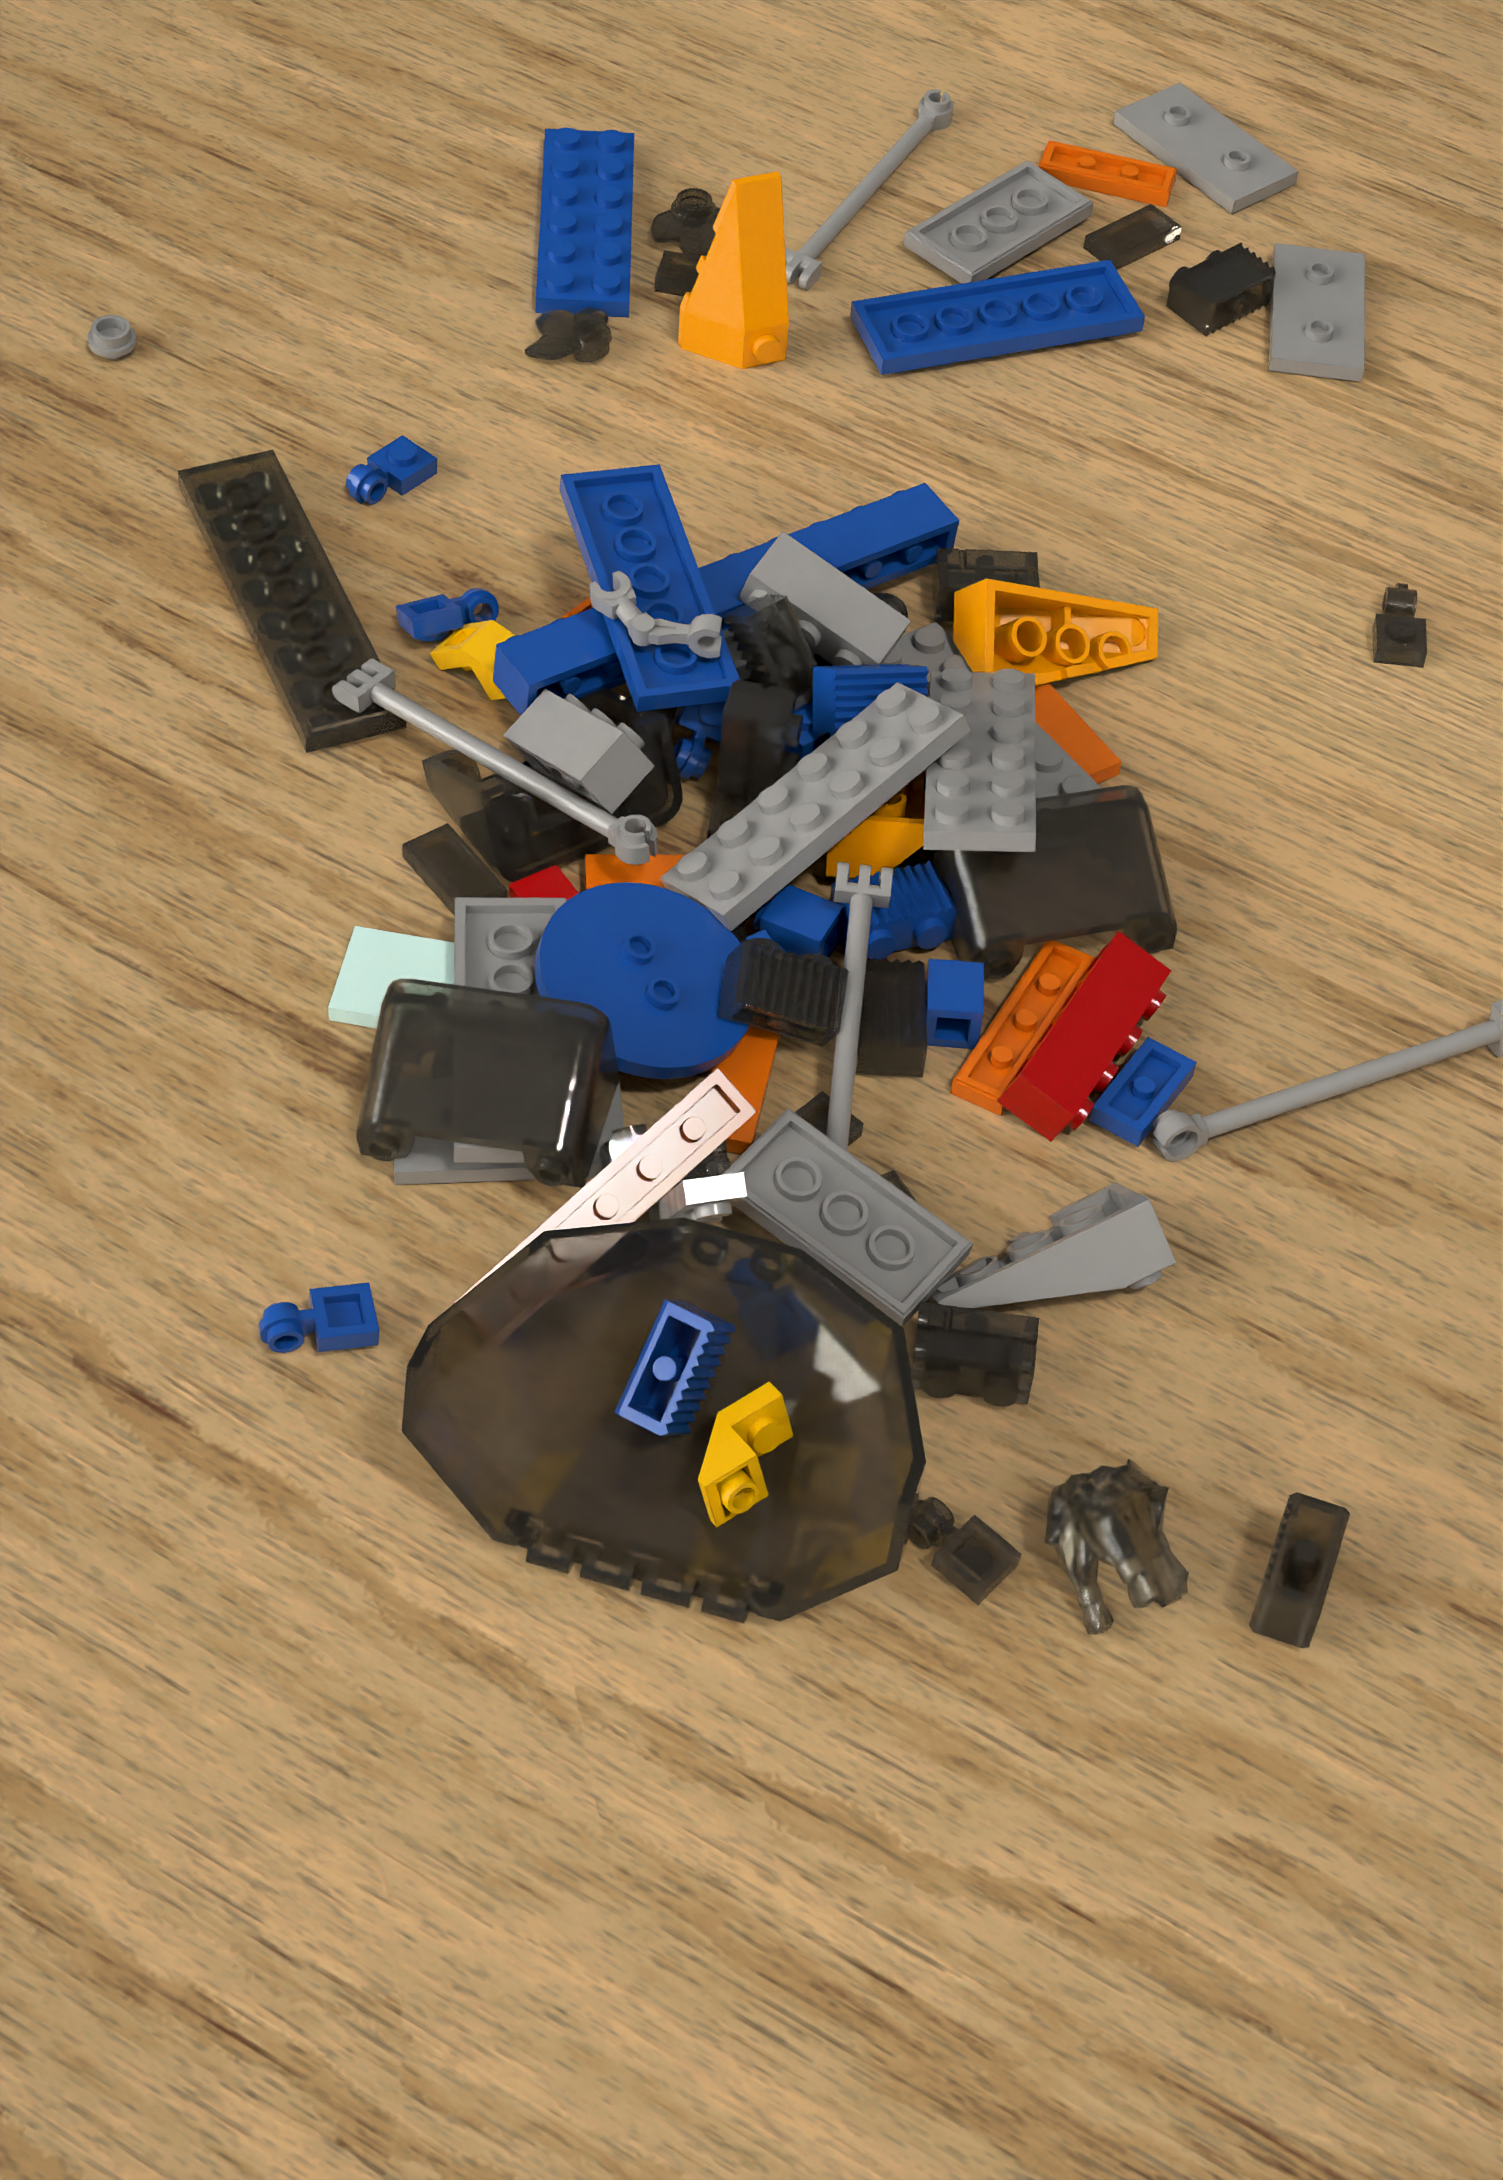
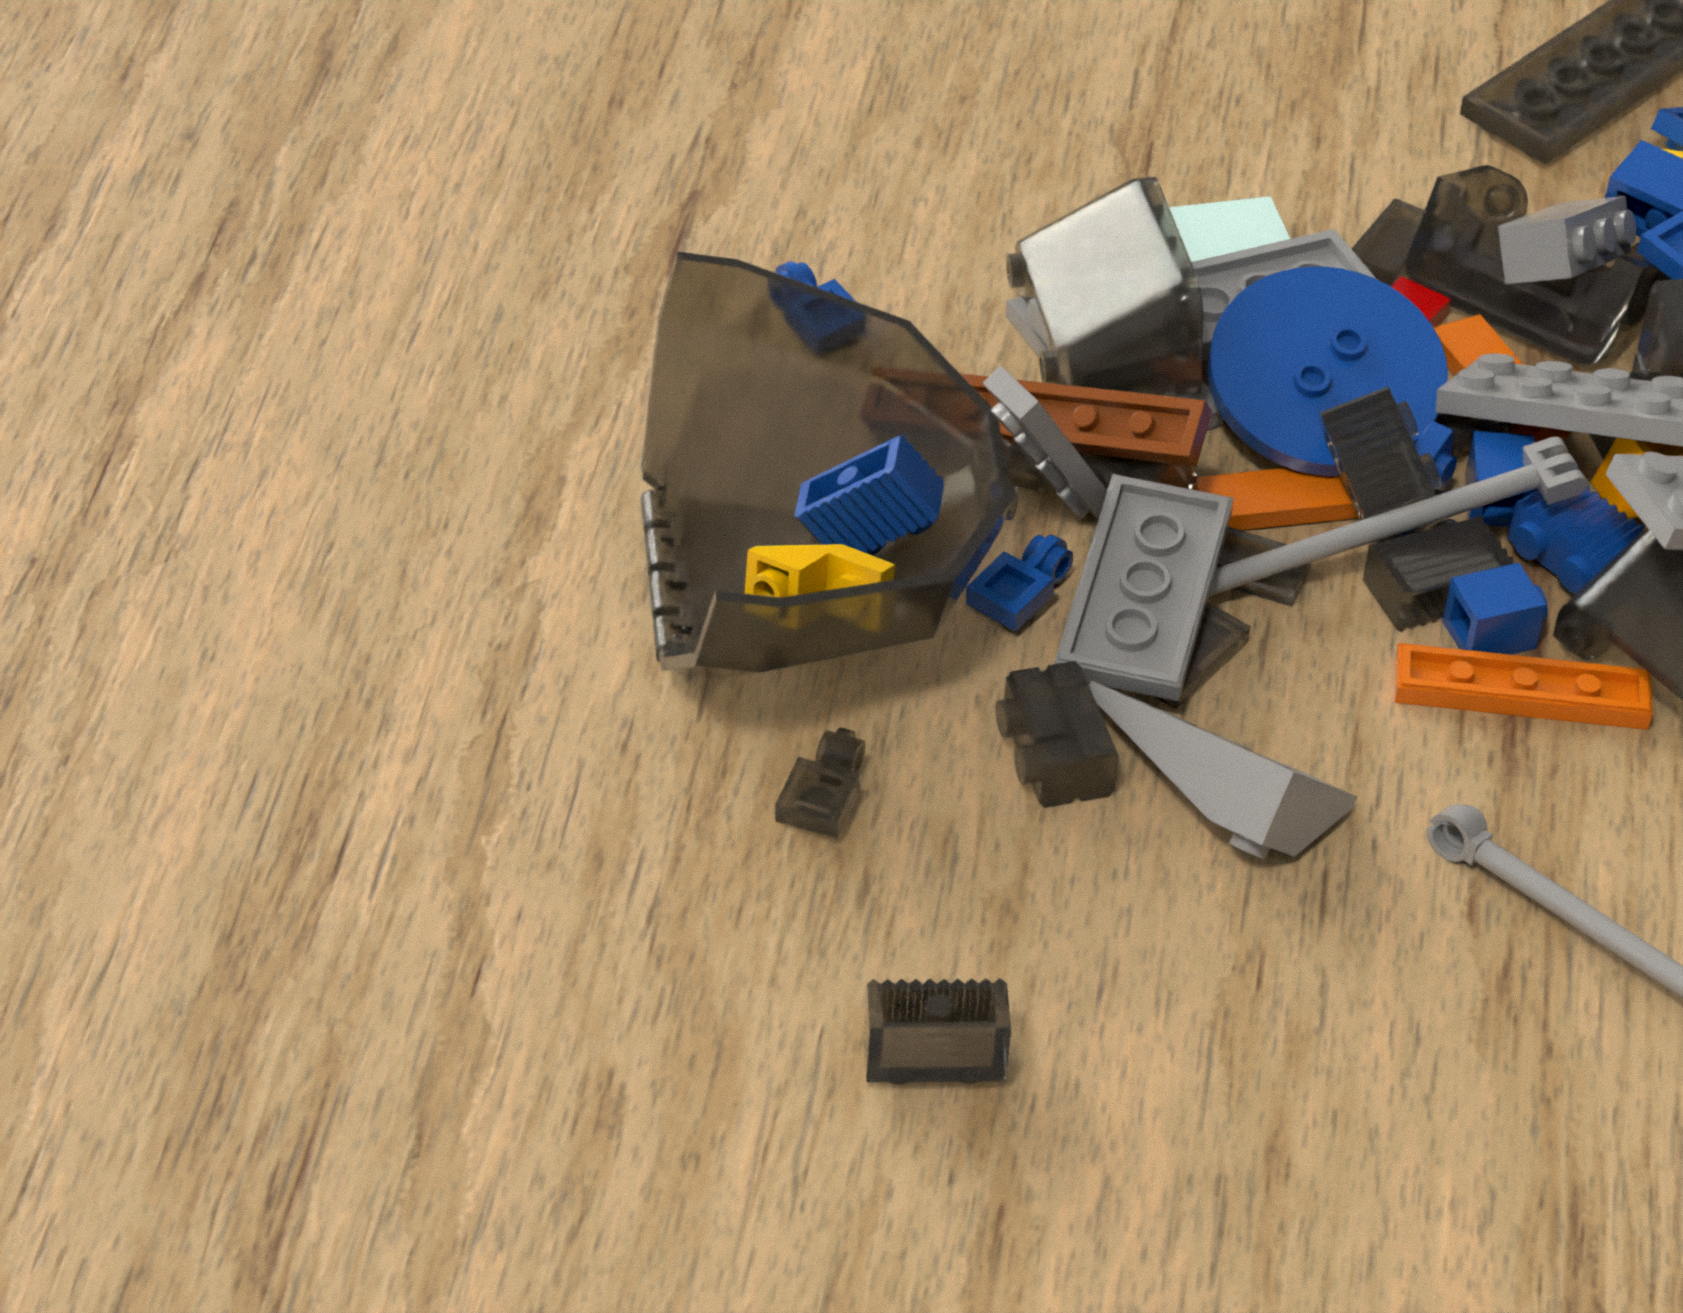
camera: 70 degrees right, 5 degrees down
light grey hinge [332,659,658,865] -> none
red brick [997,931,1172,1142] -> none
clear smoke piece [1044,1459,1189,1634] -> none
blue plate [1089,1037,1197,1147] -> none

